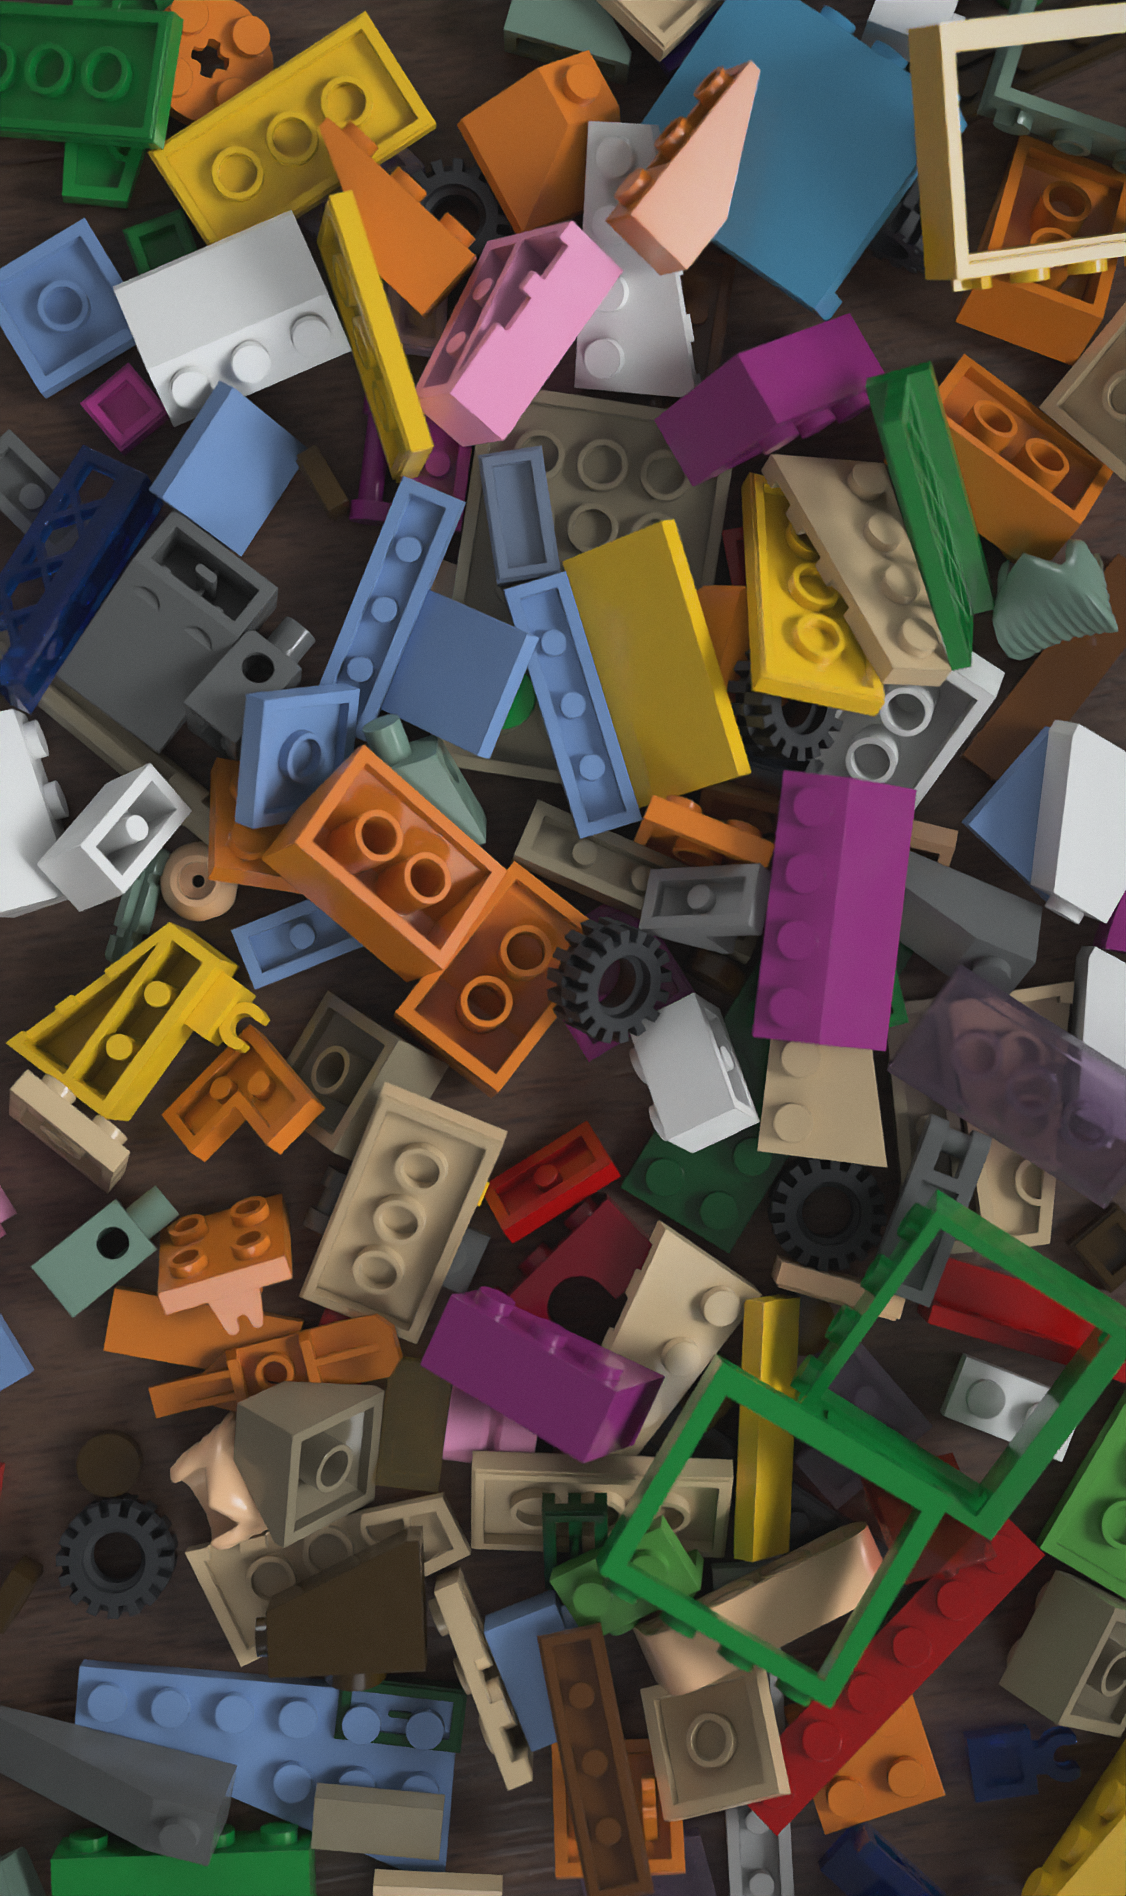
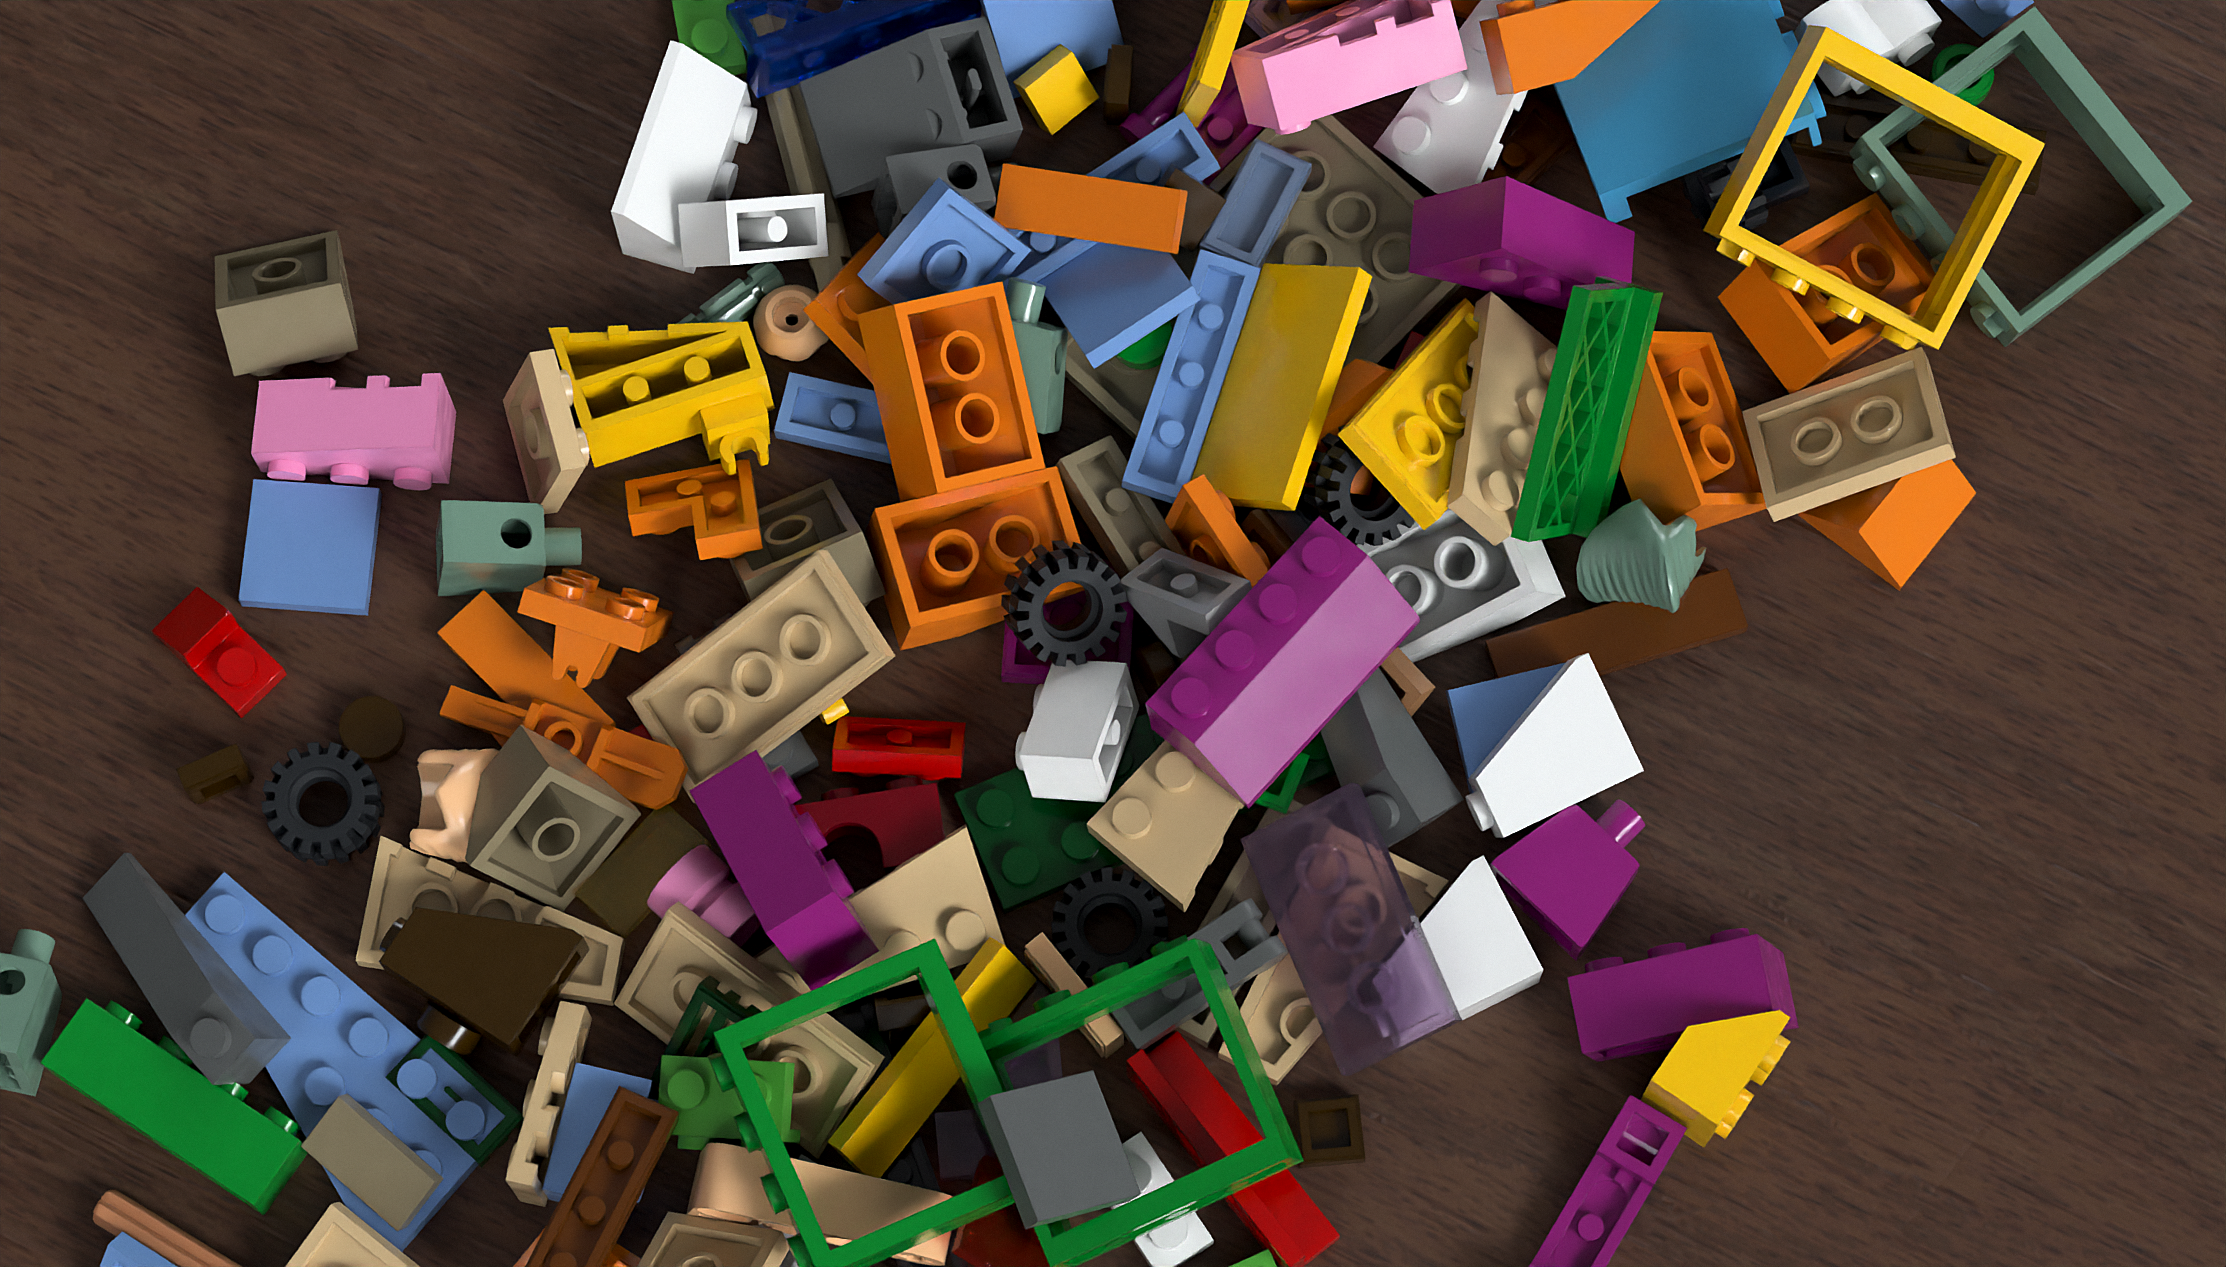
camera: 30 degrees right, 15 degrees down
none -> dark grey tile [978,1070,1141,1229]
none -> orange tile [994,163,1188,254]
none -> yellow tile [1013,44,1099,135]
none -> dark brown tile [1156,163,1227,252]

